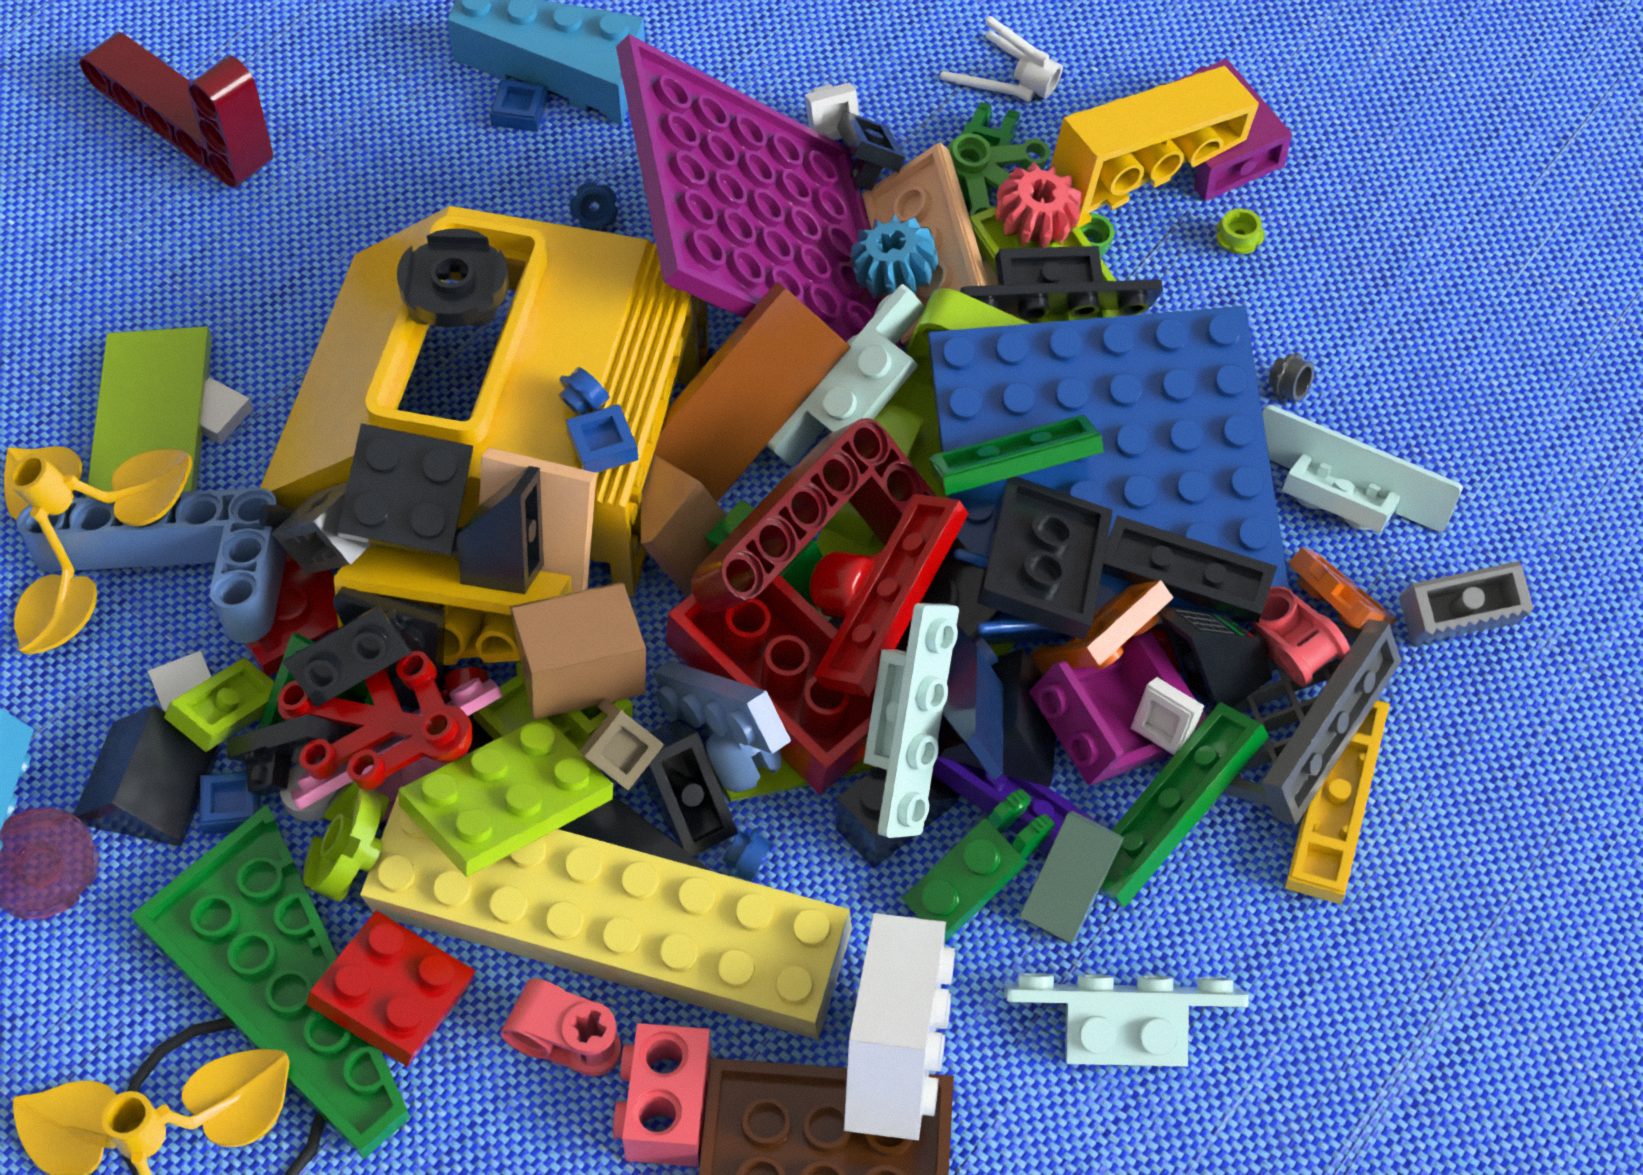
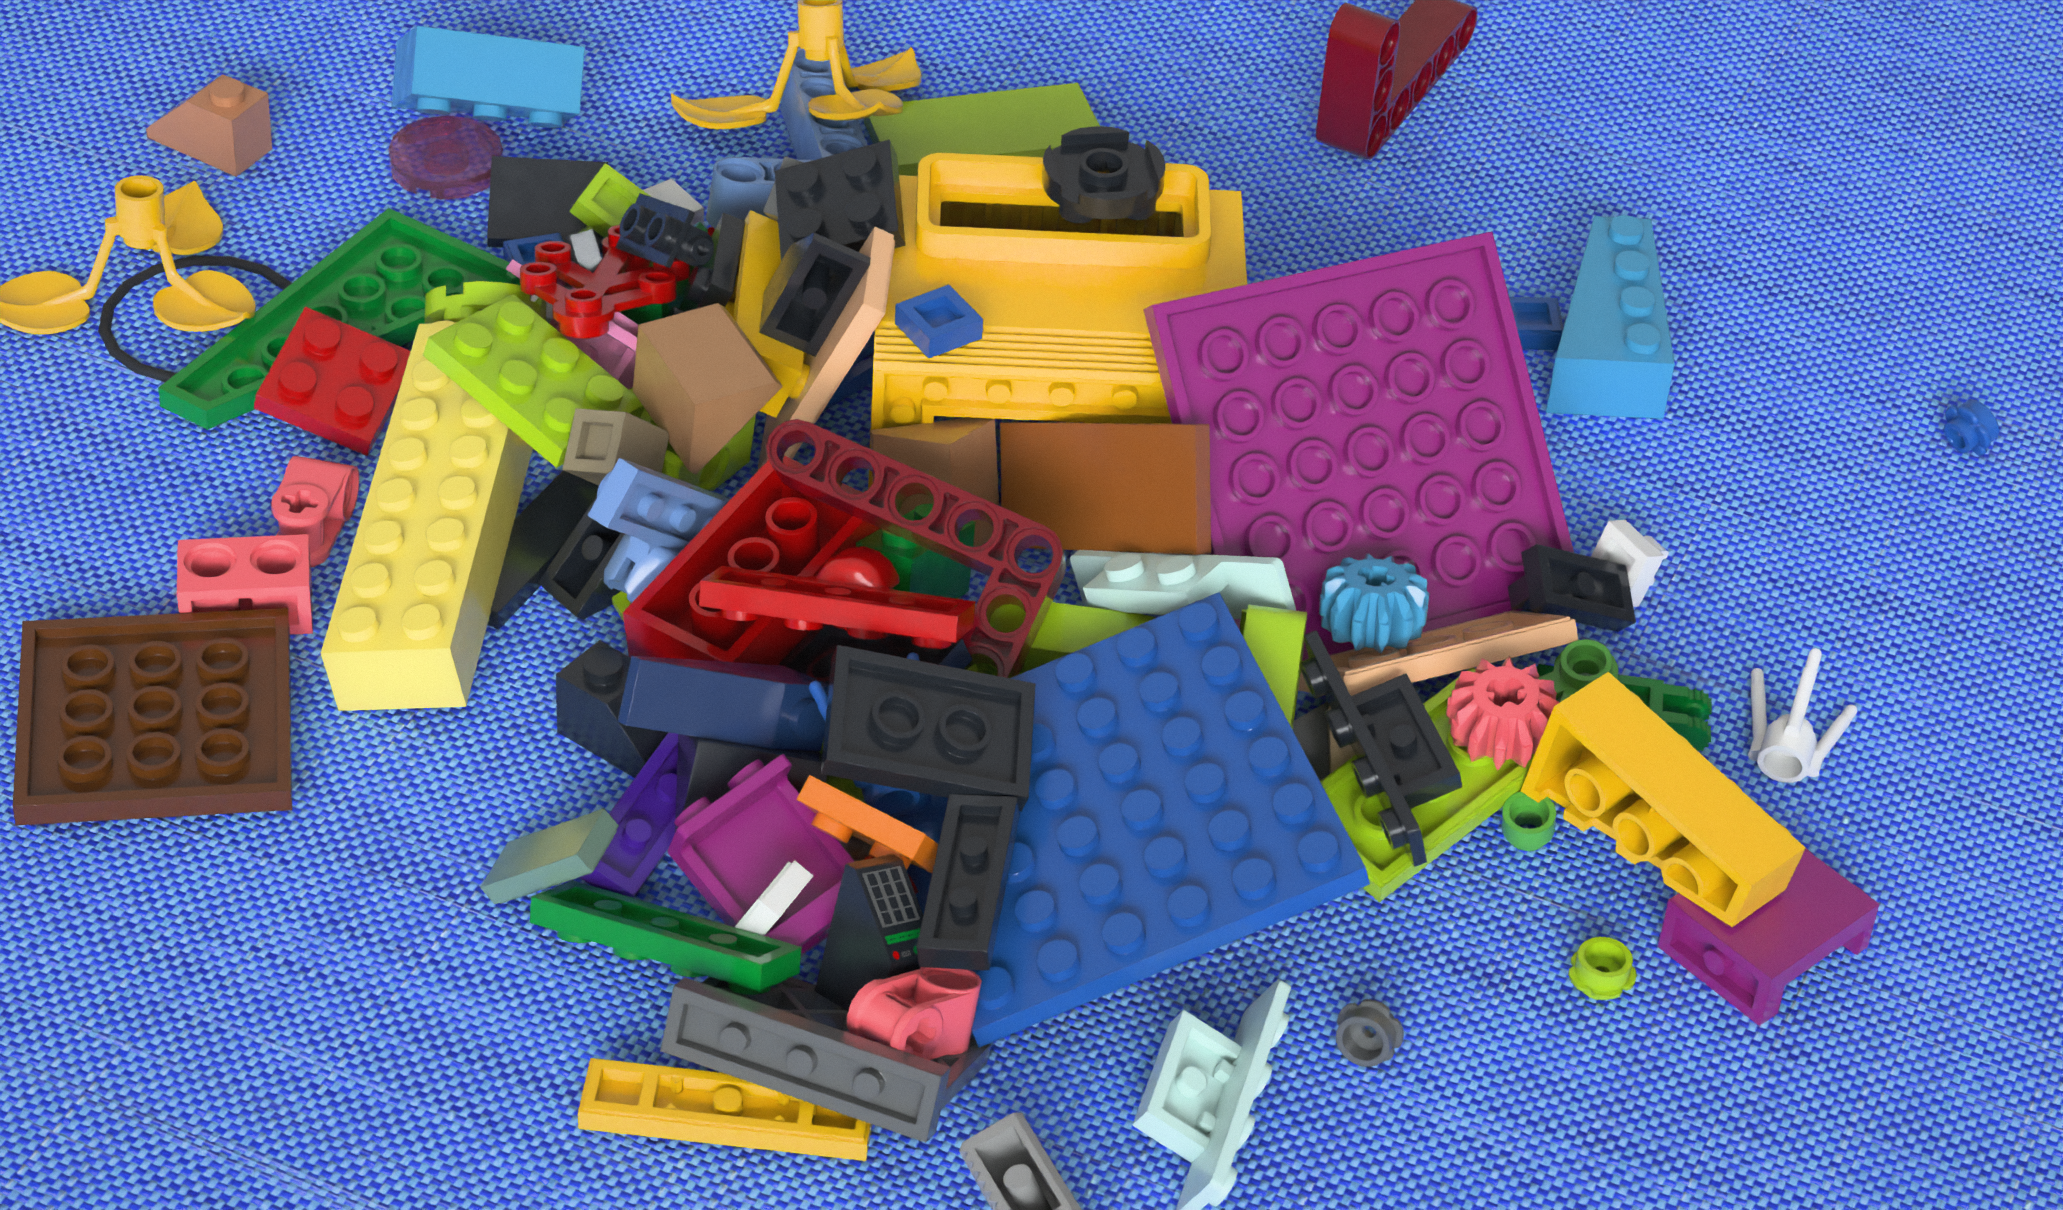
camera: 75 degrees right, 15 degrees down
blue plate [559,367,610,416] -> none
blue plate [722,828,772,882] -> none
white brick [844,913,955,1141] -> none
light aqua bracket [863,603,959,838] -> none
green hinge [901,789,1056,943] -> none
green tile [929,414,1104,495] -> none
light aqua bracket [1004,973,1249,1067] -> none
orange wing [1288,547,1398,630] -> none

